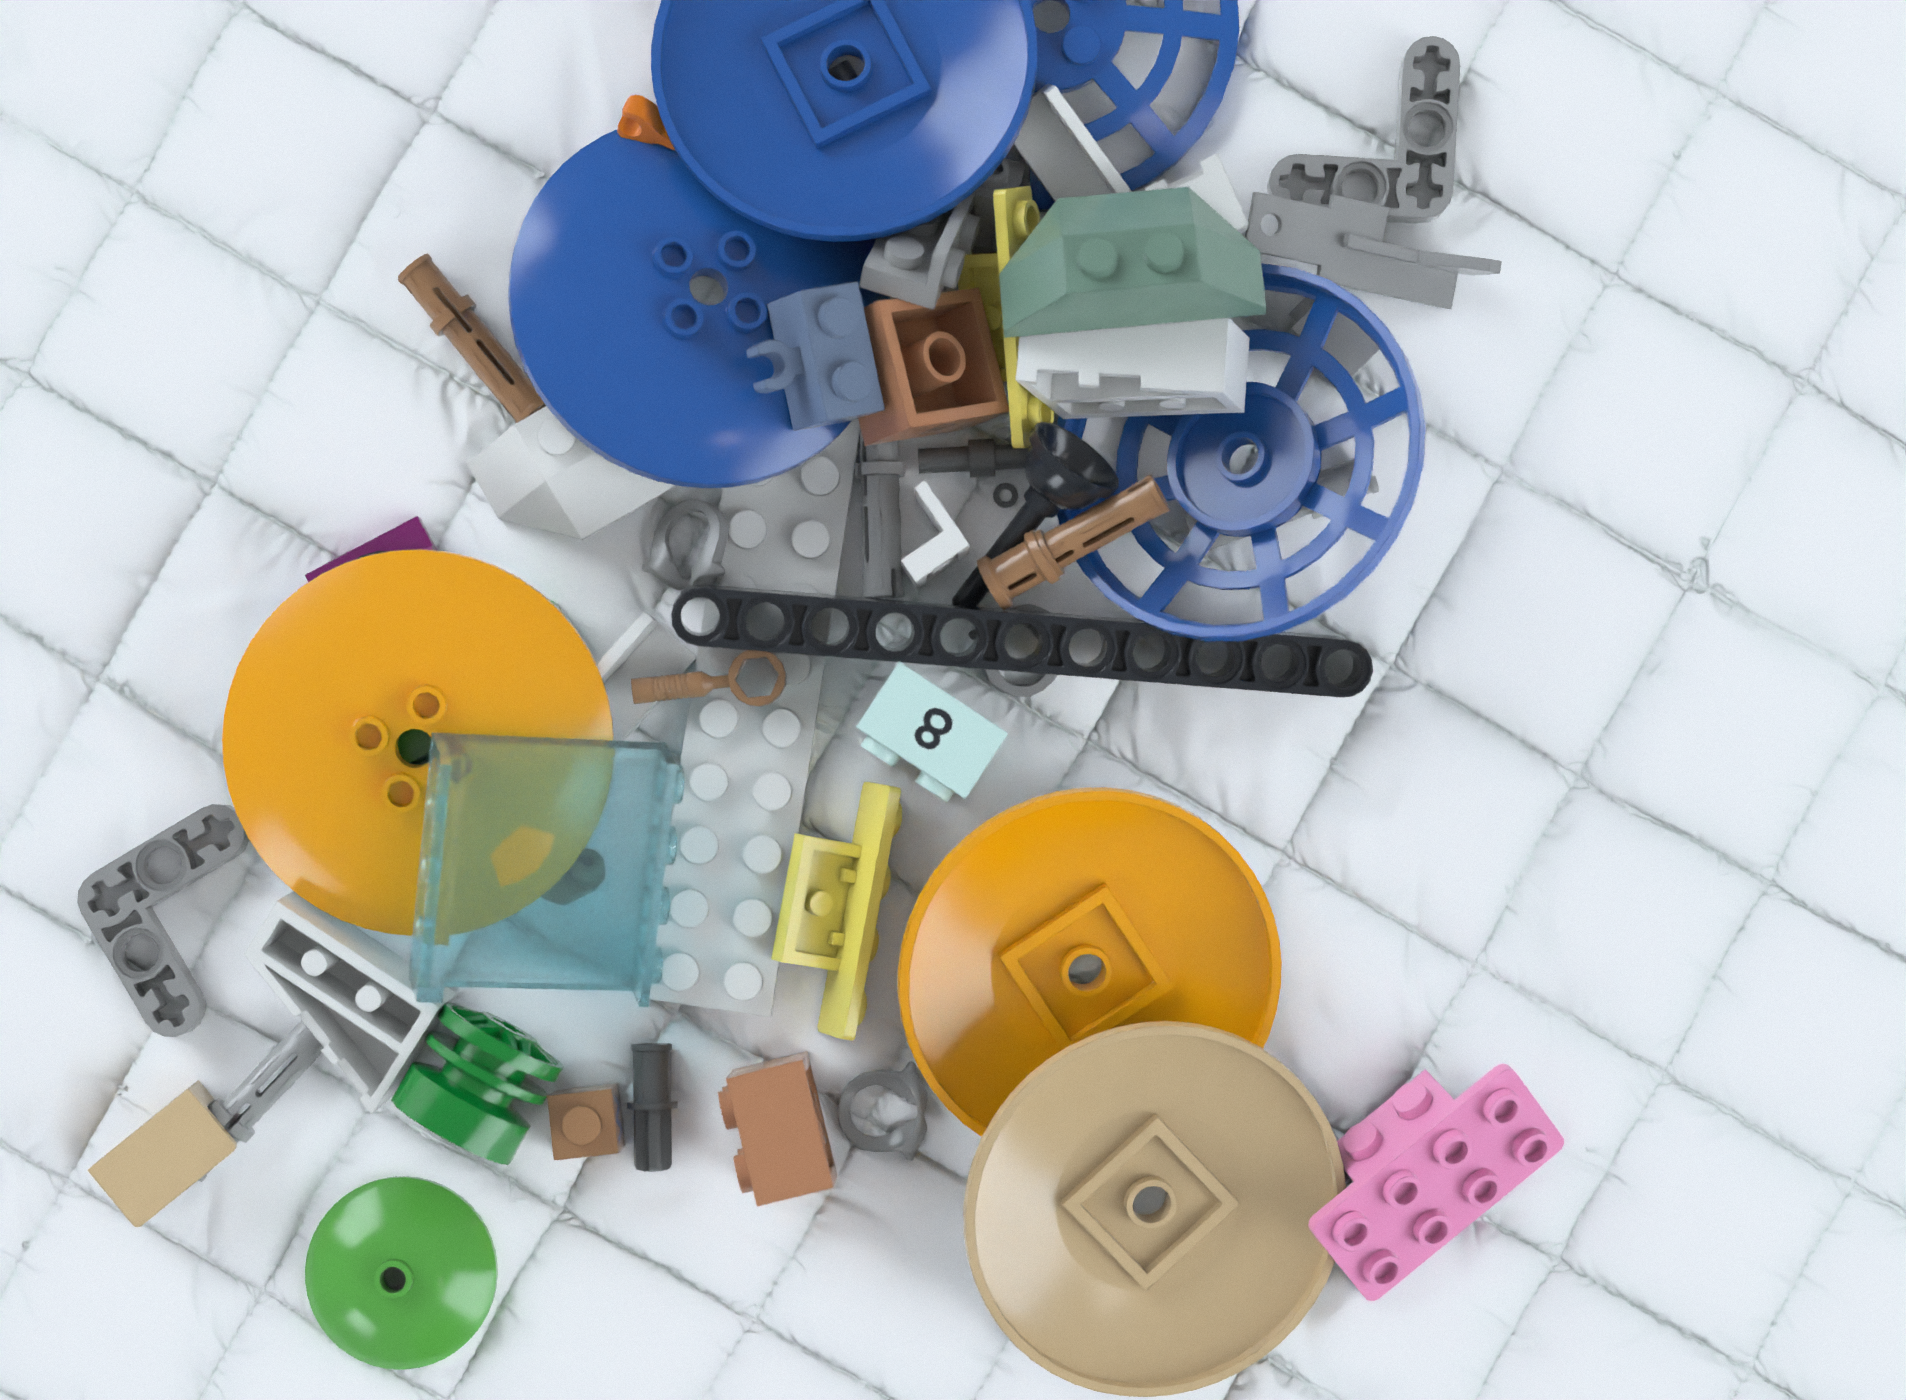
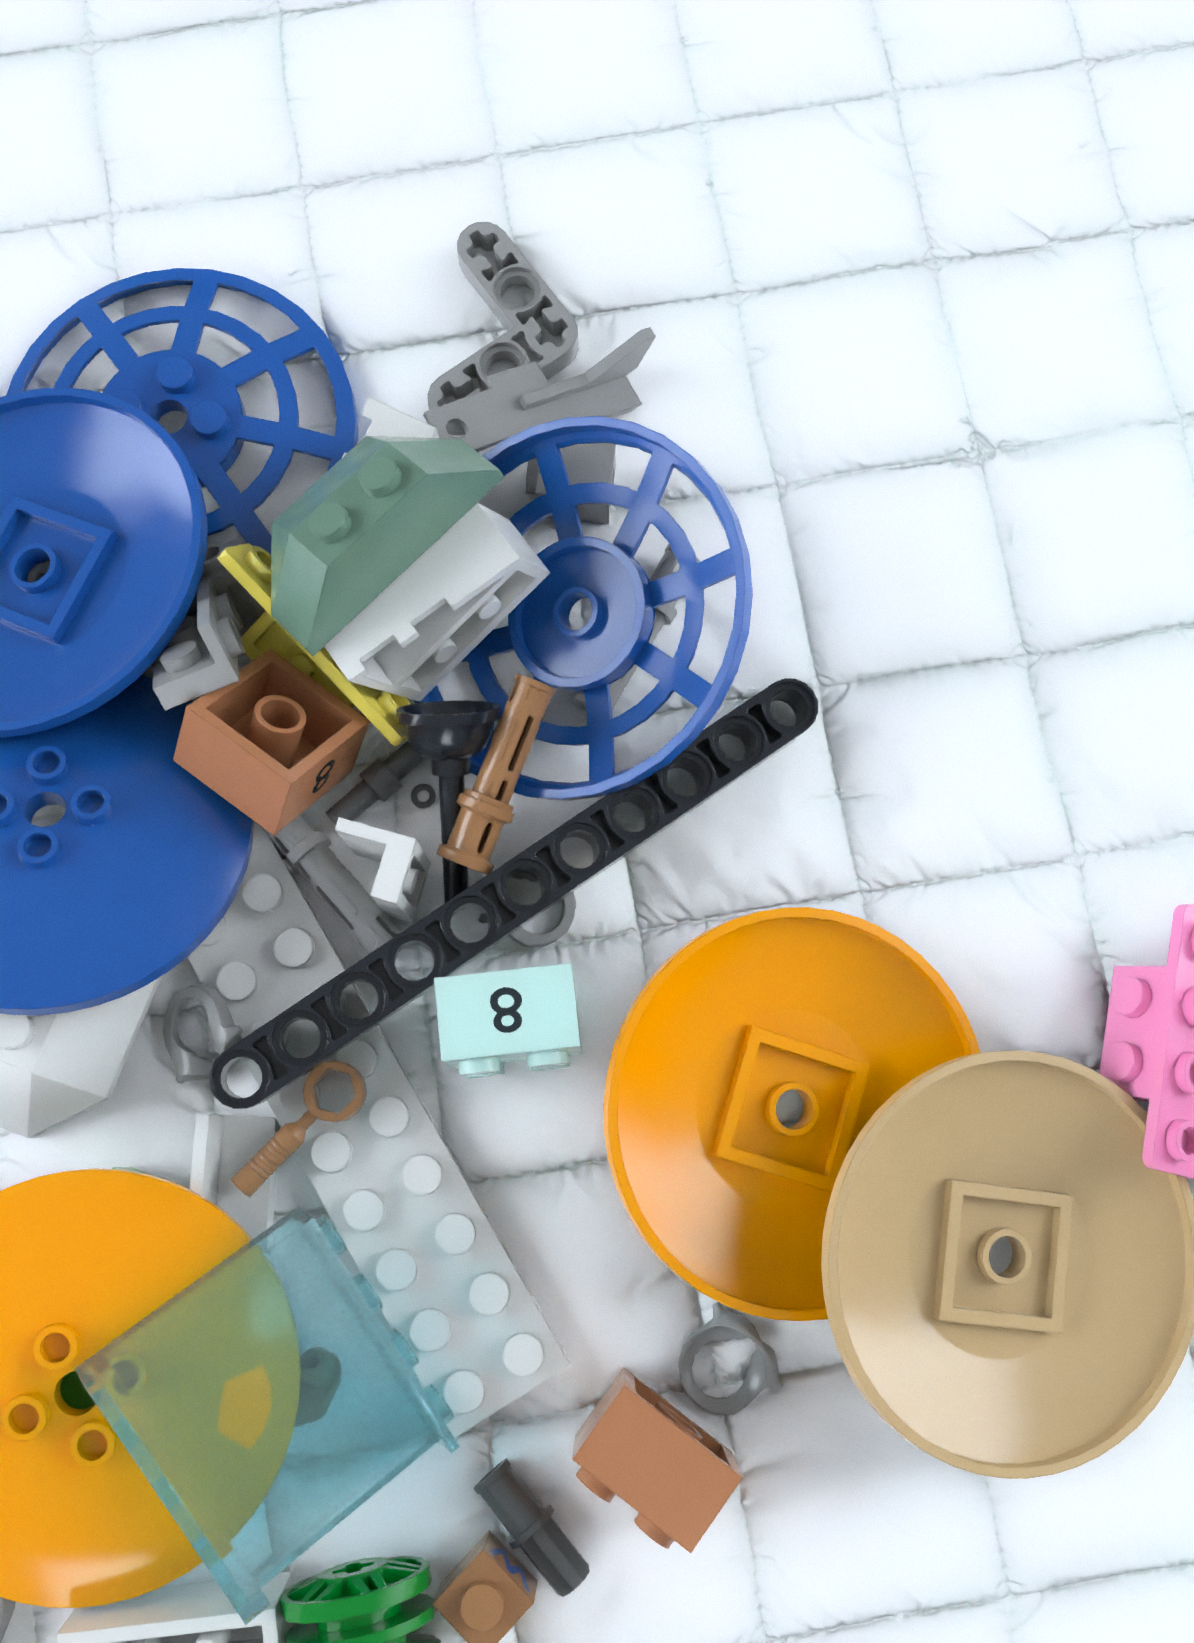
camera: 35 degrees left, 10 degrees down
sand blue brick [746,281,885,431] -> none
light yellow bracket [771,781,902,1041] -> none
white panel [1013,84,1132,202] -> none

